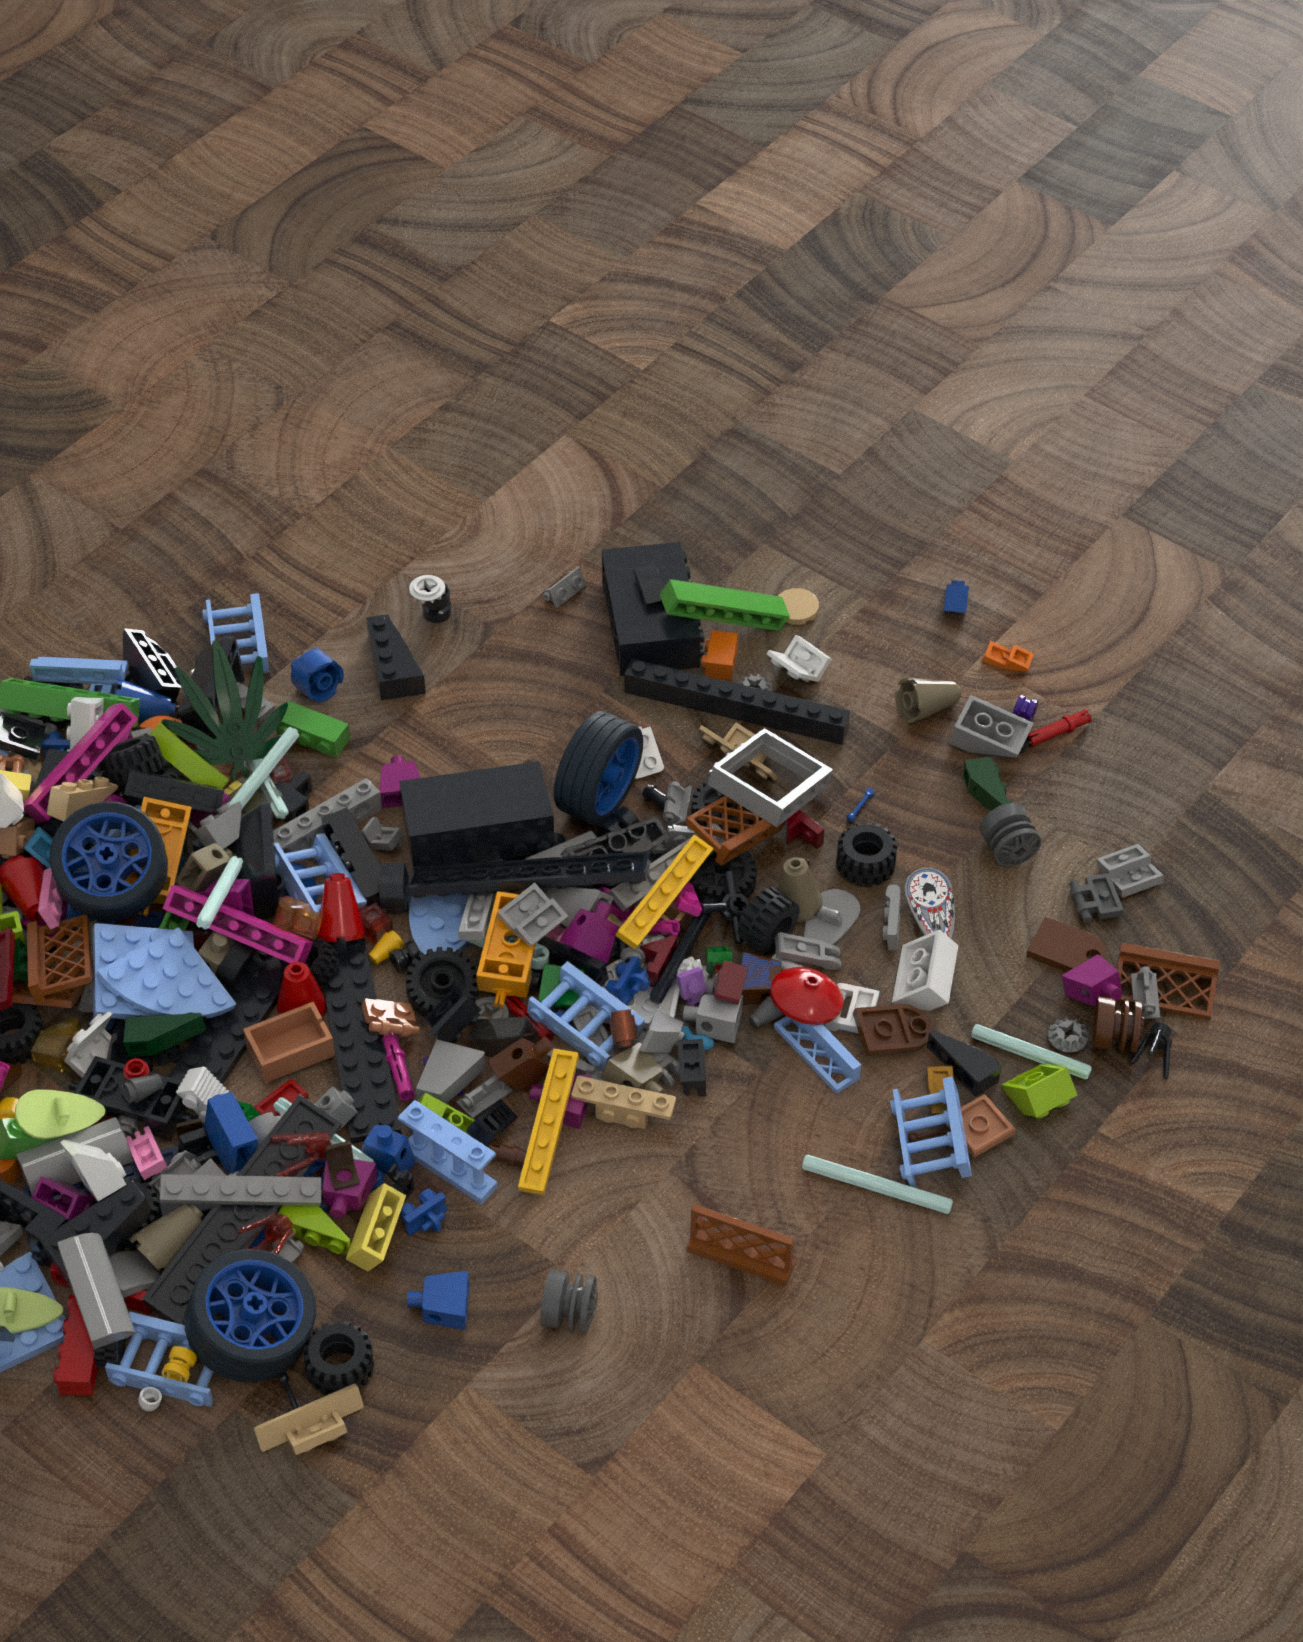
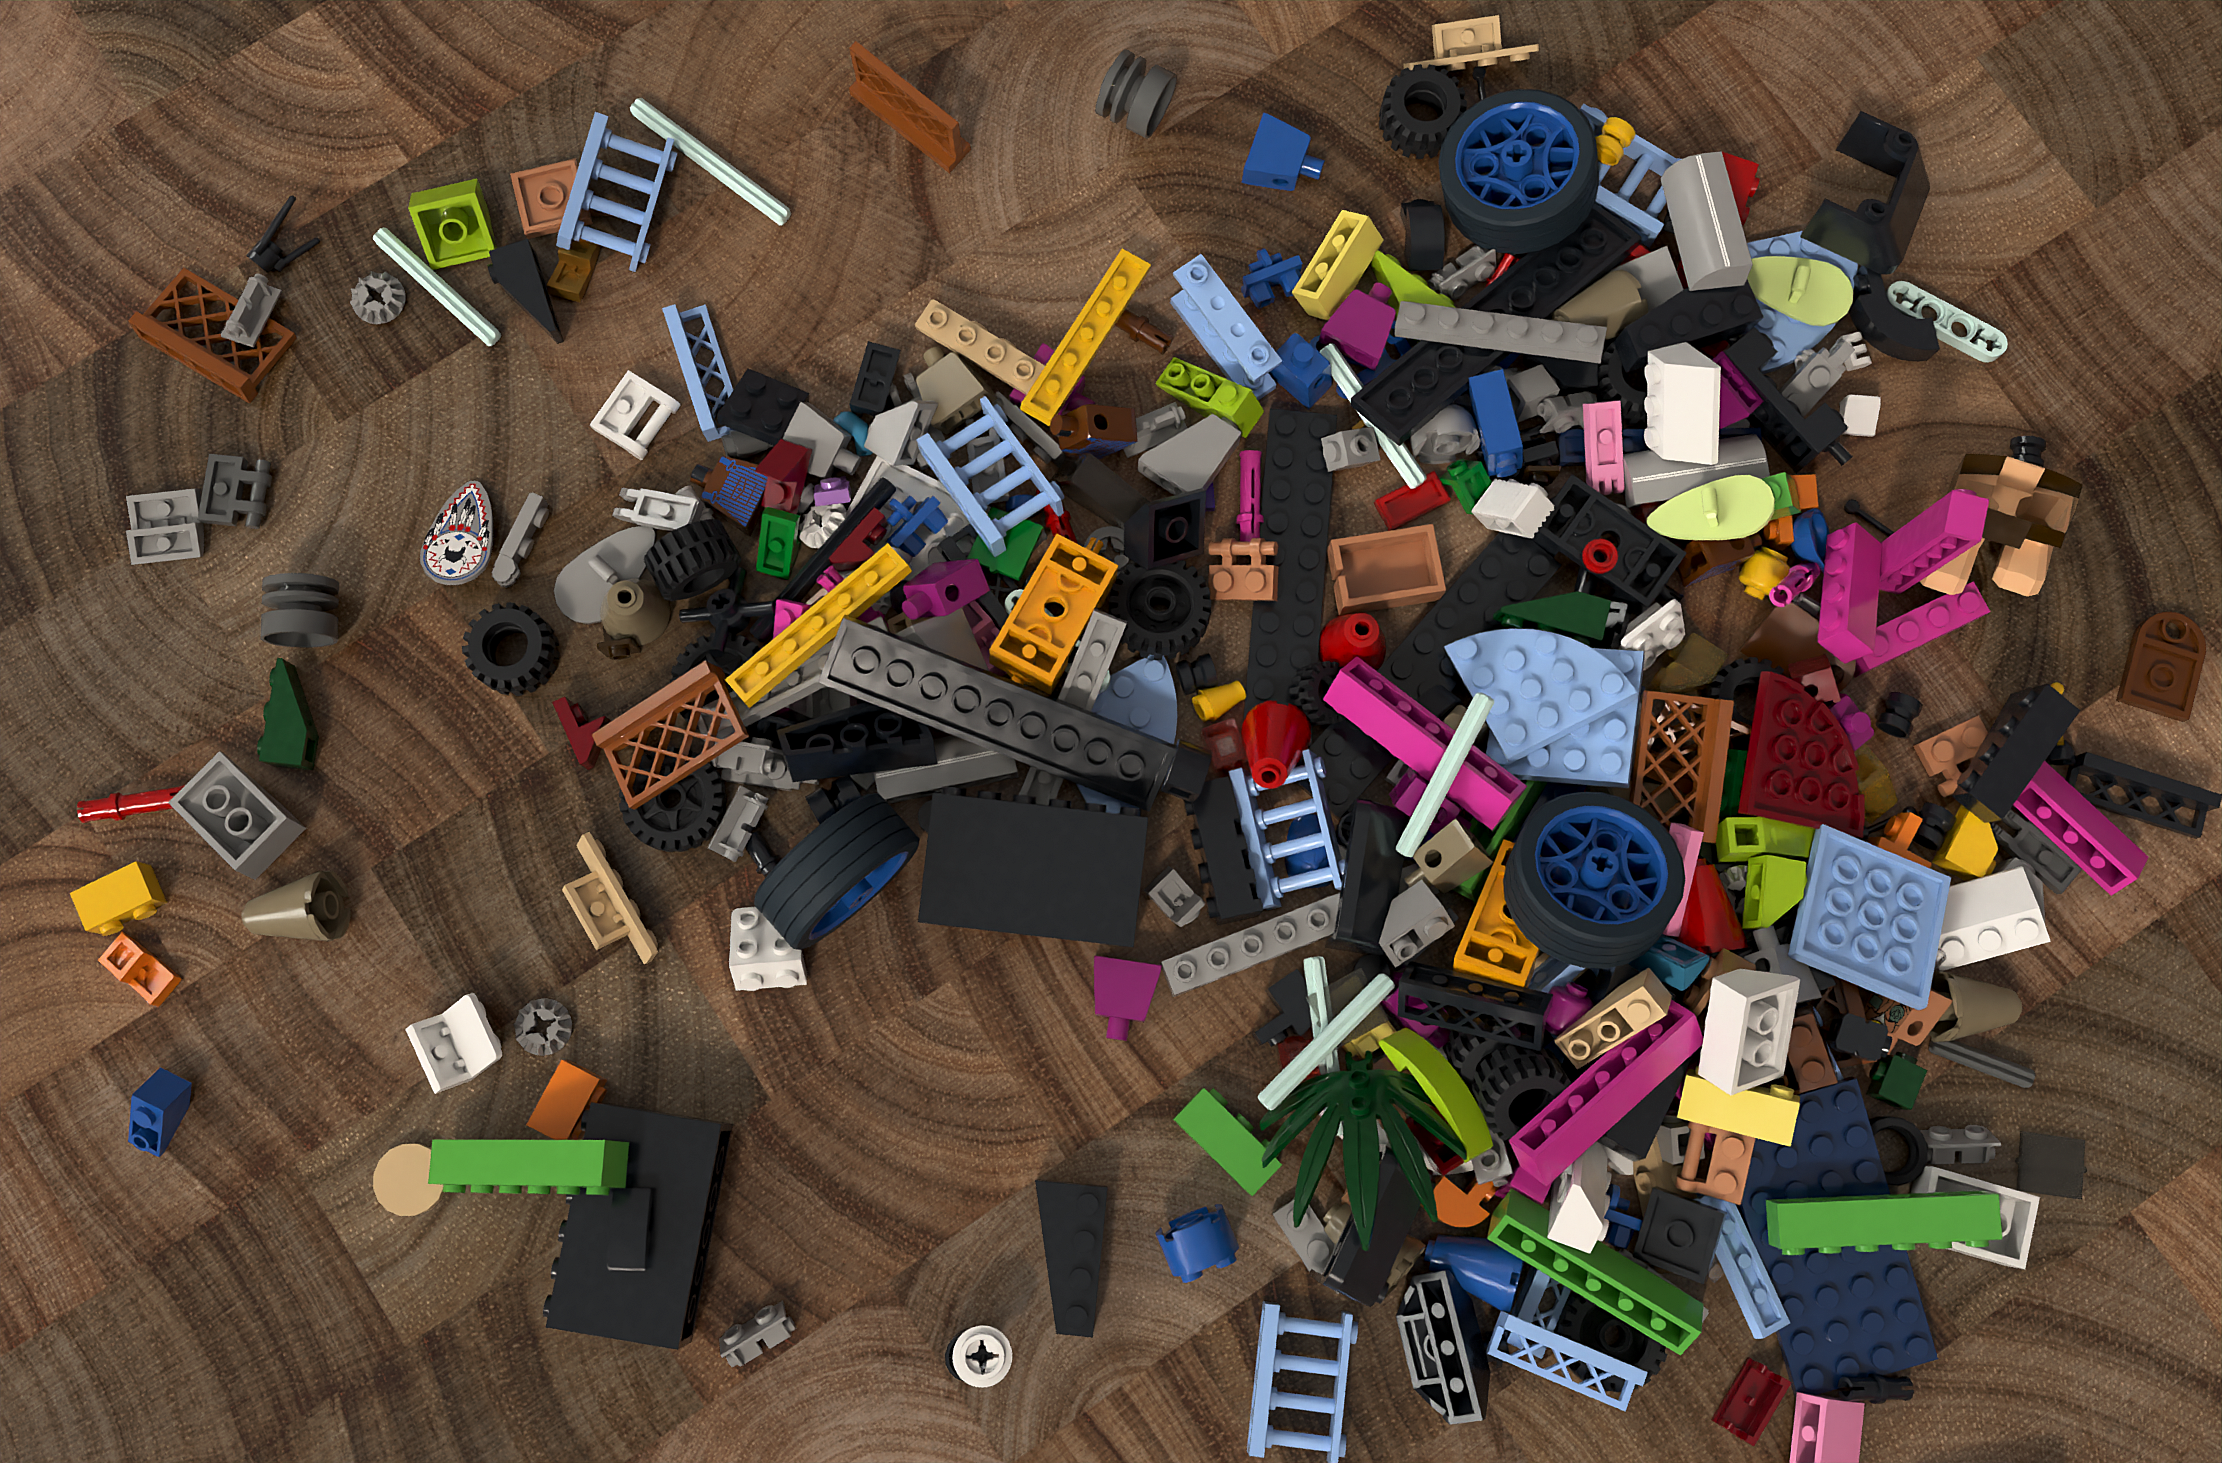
camera: 165 degrees left, 30 degrees up
dark grey cone [122,1074,163,1103] -> none
white hinge [138,1387,162,1412] -> none
clear red plant [237,1212,294,1255] -> none
clear red plant [270,1131,331,1177] -> none
clear orange brick [273,896,324,939] -> none
dark brown bracket [325,1141,360,1191] -> none
black plate [387,1164,415,1204] -> none
black slope [467,1099,518,1146] -> none
light grey slope [497,883,568,947] -> none
copper brick [609,1009,638,1047] -> none
black brick [624,659,850,745] -> none
light grey window [708,728,833,827] -> none
red dish [770,967,844,1025] -> none
blue hinge [846,788,874,822] -> none
reddish brown tile [852,1004,932,1056] -> none
white slope [892,929,958,1011] -> none
dark purple wheel [1013,695,1039,722] -> none
reddish brown tile [1026,916,1106,972] -> none
magenta torso [1062,954,1122,1006] -> none
reddish brown wheel [1092,996,1144,1053] -> none
none -> yellow brick [70,861,167,936]
none -> black plate [718,368,809,446]
none -> black brick [1400,199,1445,271]

